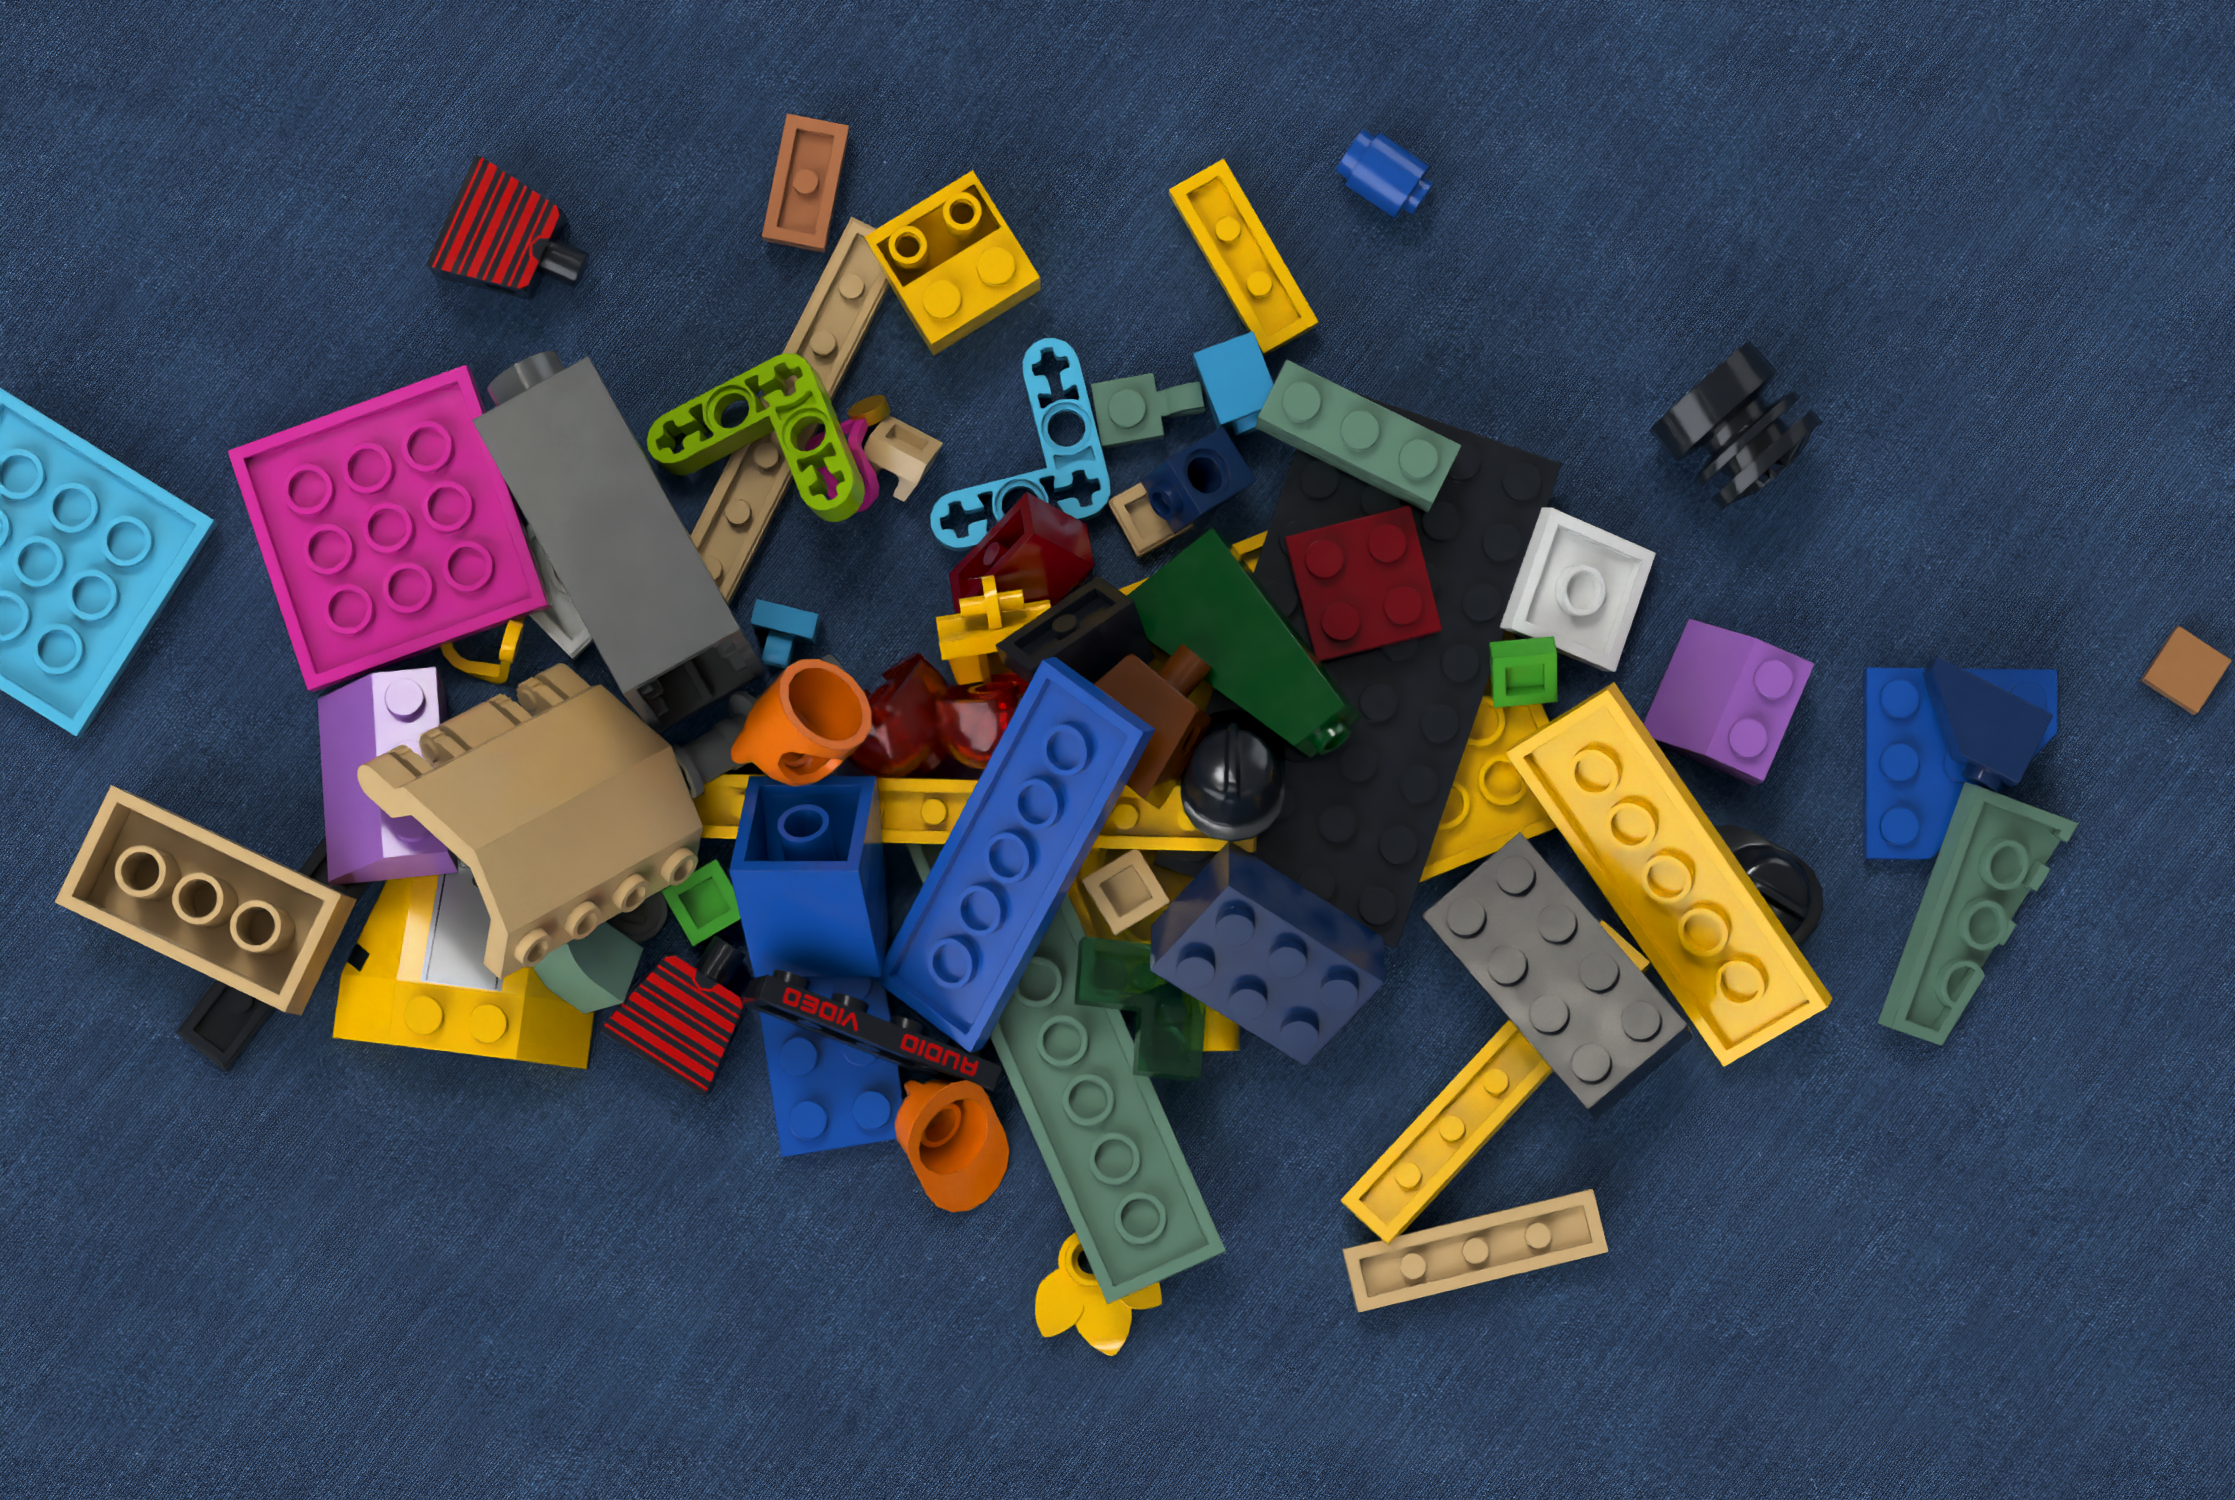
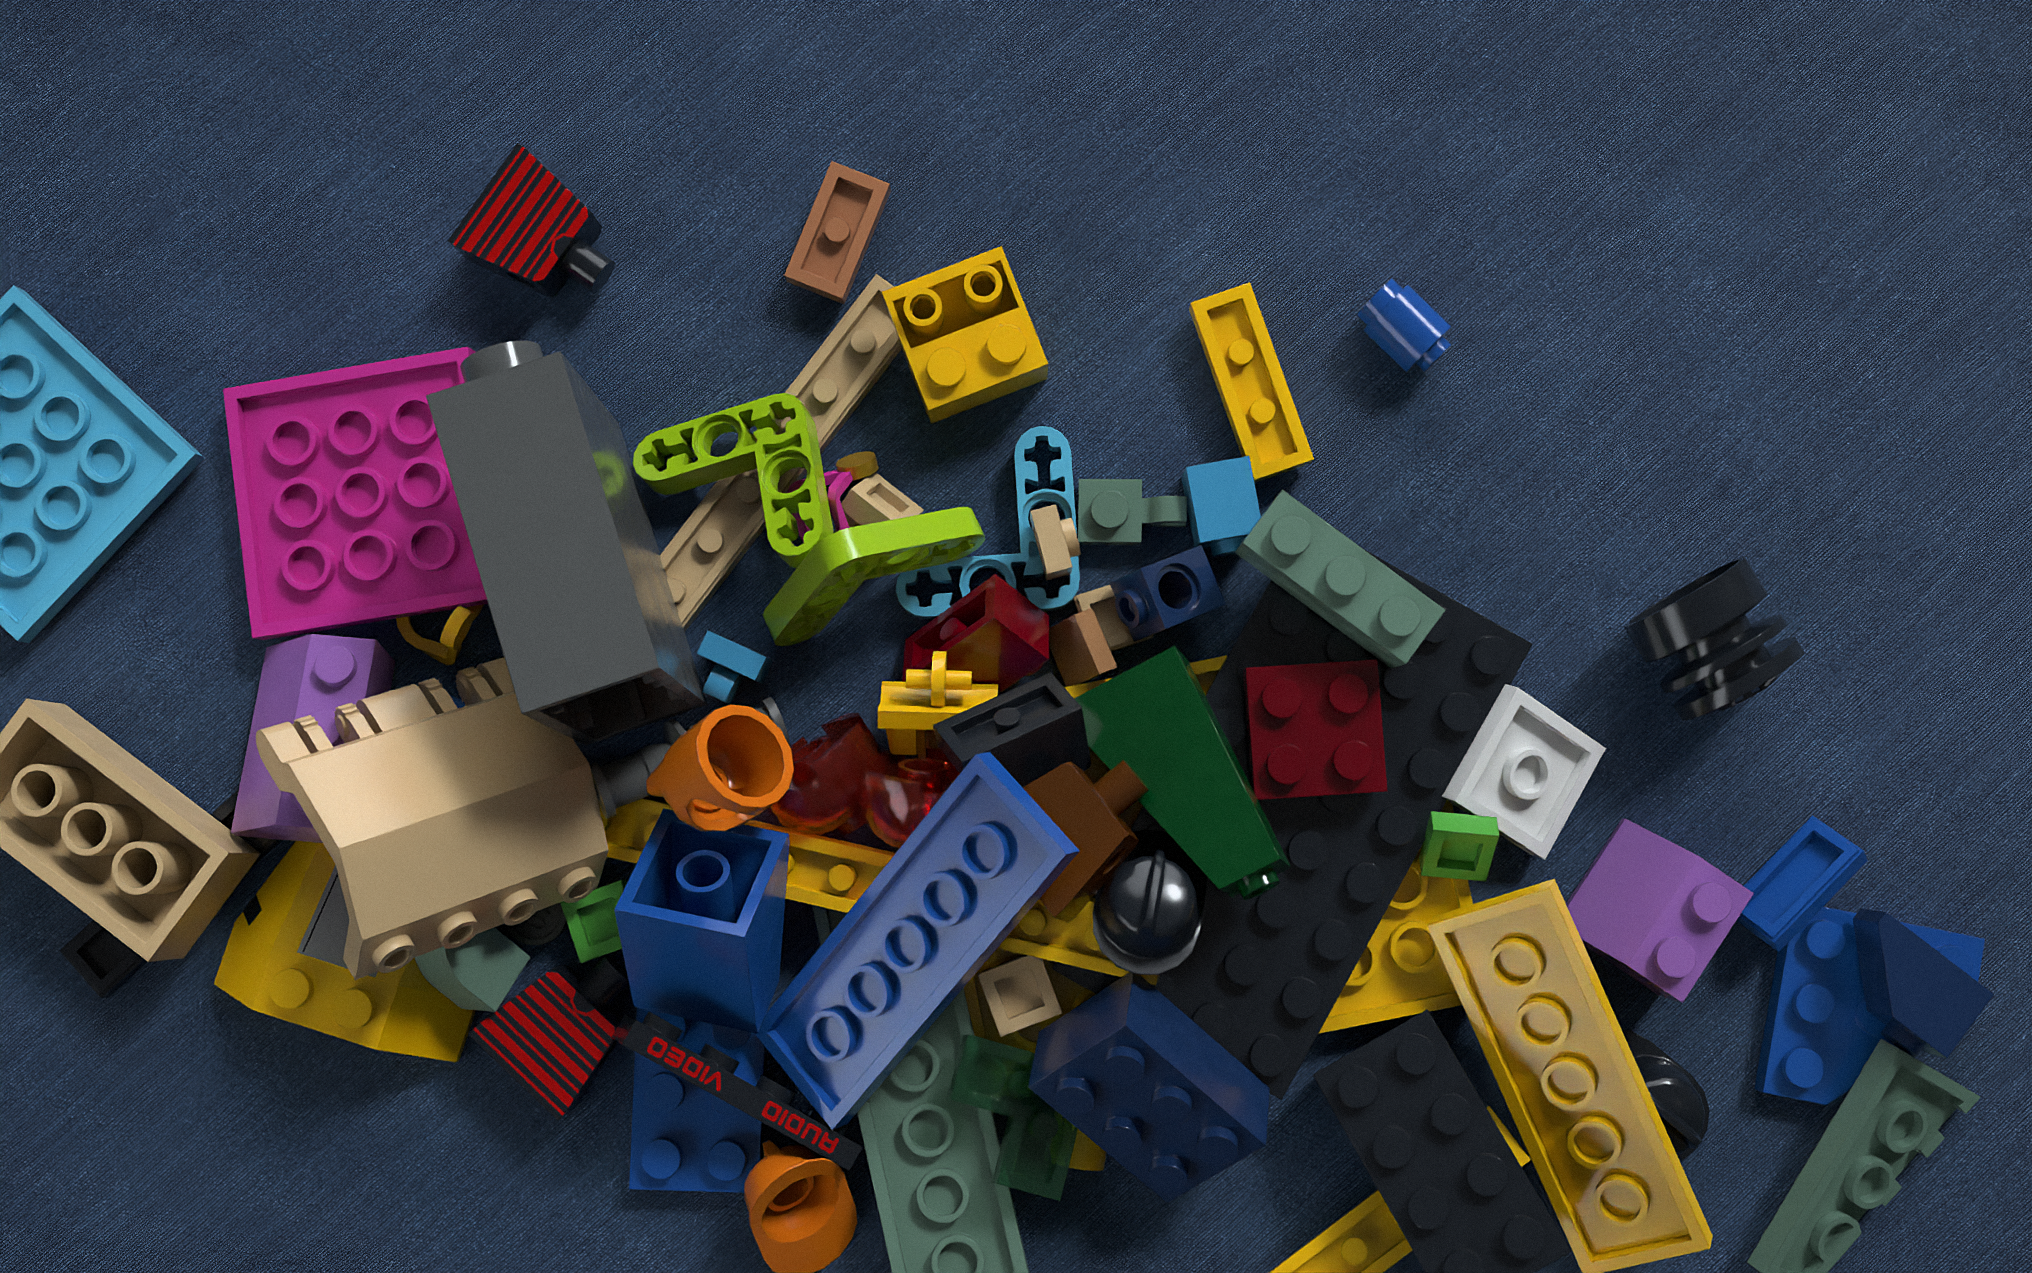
camera: 15 degrees right, 0 degrees up
none -> lime beam [762,507,985,646]
none -> tan plate [1030,504,1081,581]
none -> medium nougat tile [1049,608,1117,687]
none -> blue tile [1736,815,1868,952]

